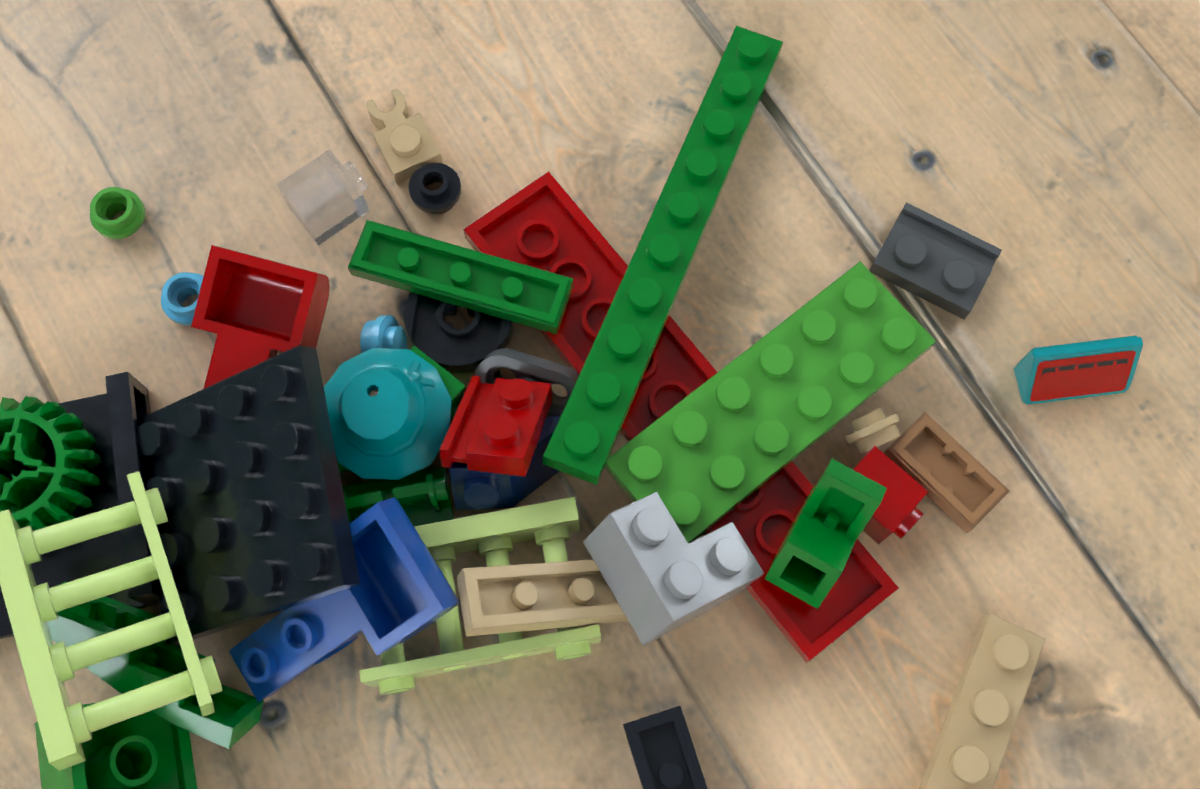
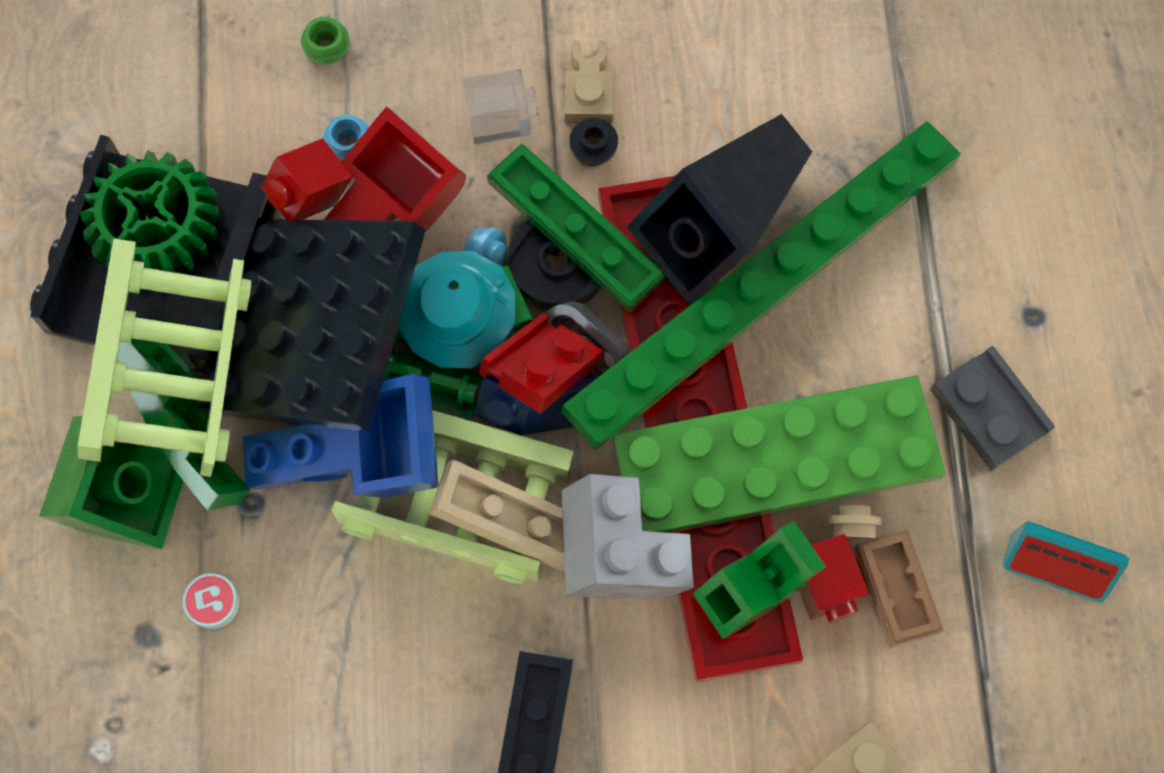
camera: 25 degrees right, 0 degrees up
none -> red brick [261,138,353,222]
none -> black slope [626,114,813,306]

